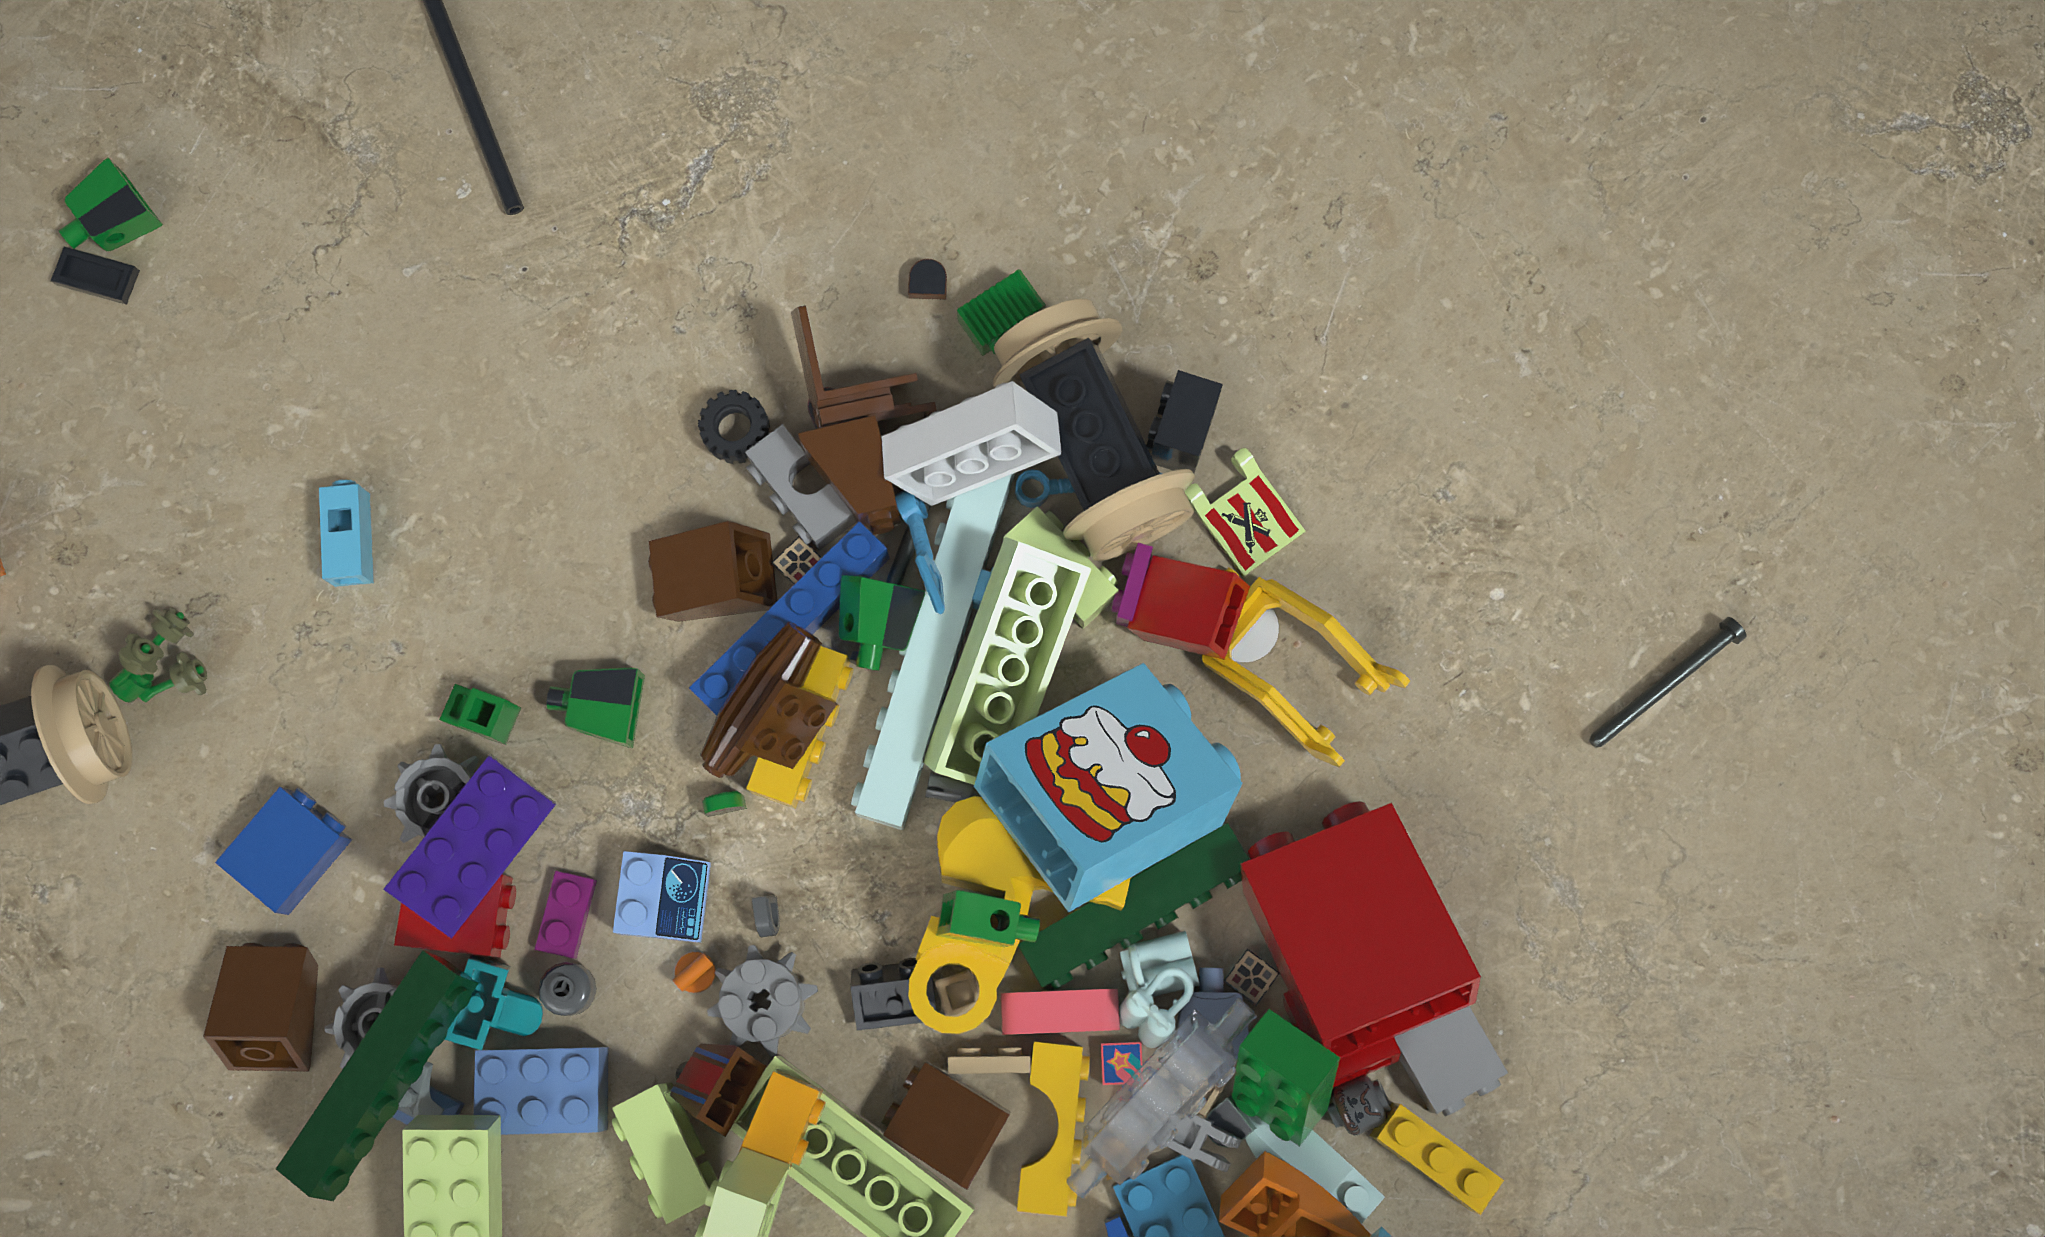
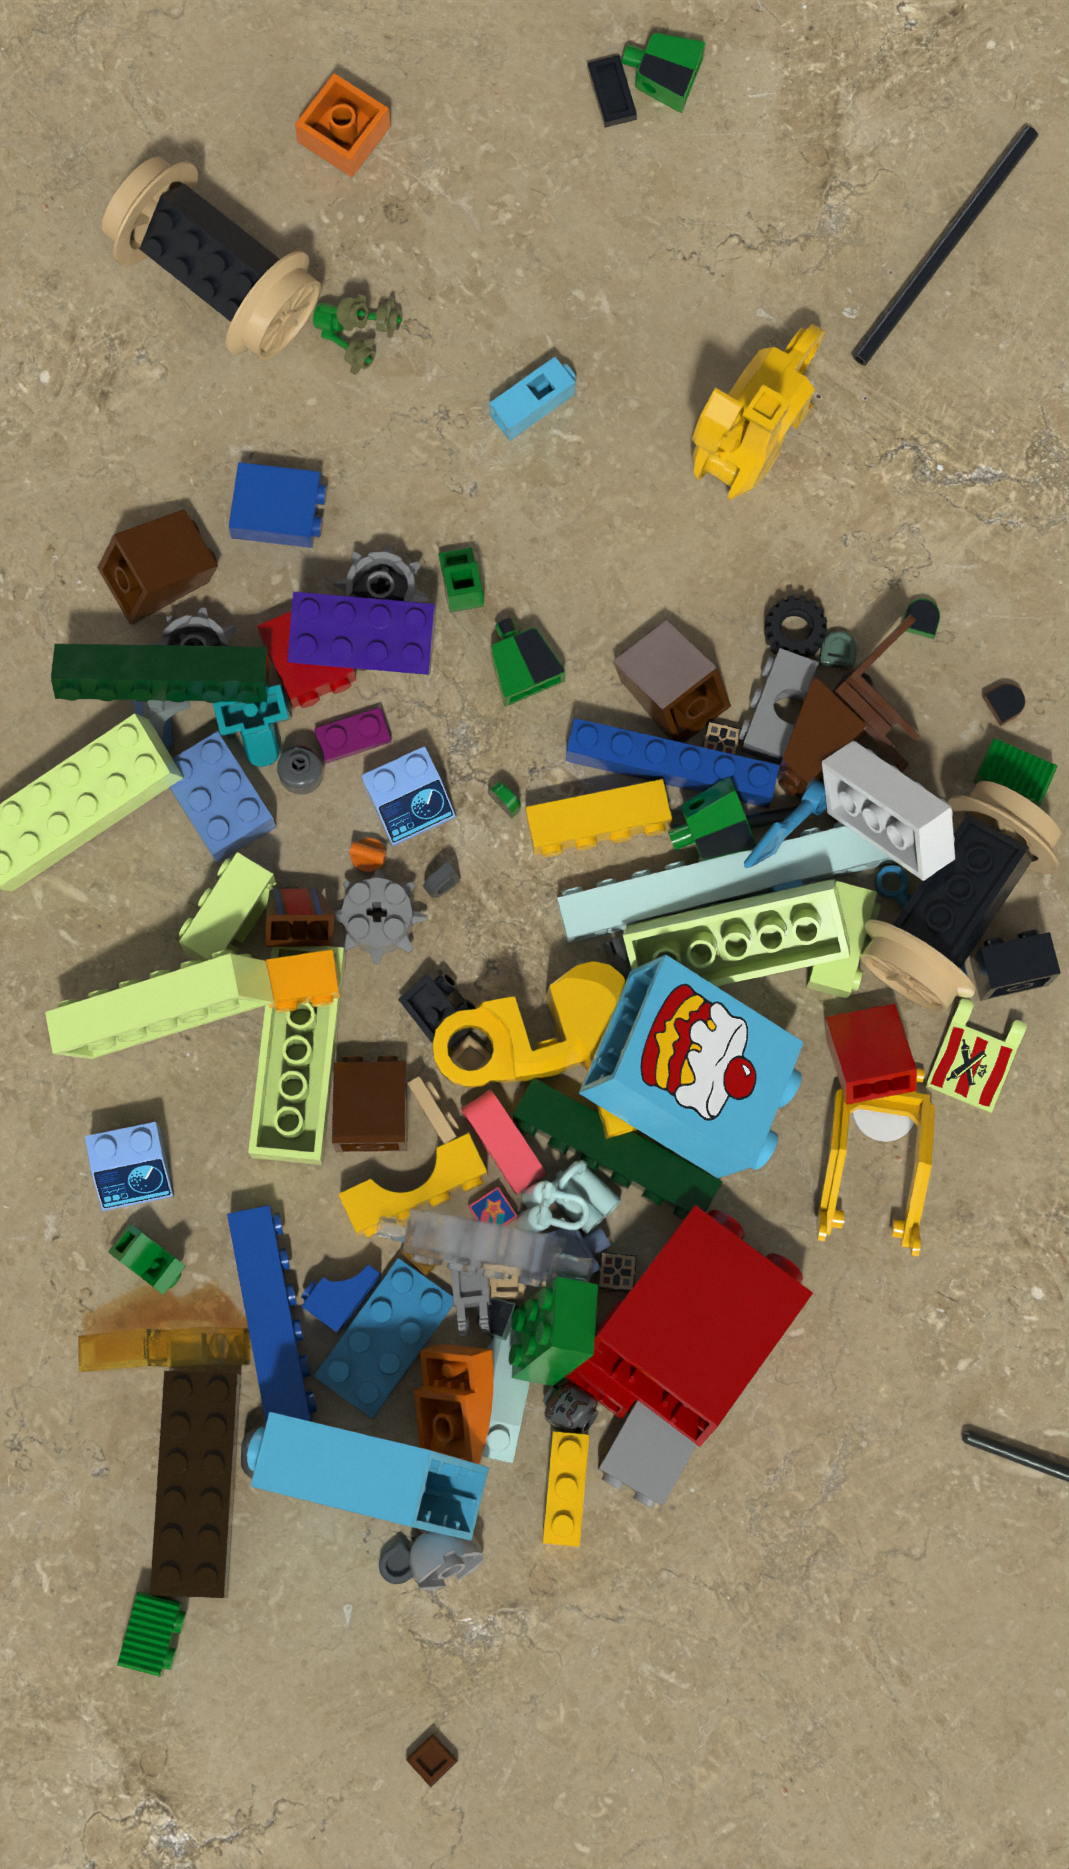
camera: 55 degrees right, 0 degrees up
reddish brown plate [700,622,837,778] -> none
green torso [936,890,1040,947] -> none
magenta plate [1111,543,1153,627] -> none
none -> yellow animal [692,324,825,500]
none -> sand green tile [819,631,857,670]
none -> black tile [903,599,940,639]

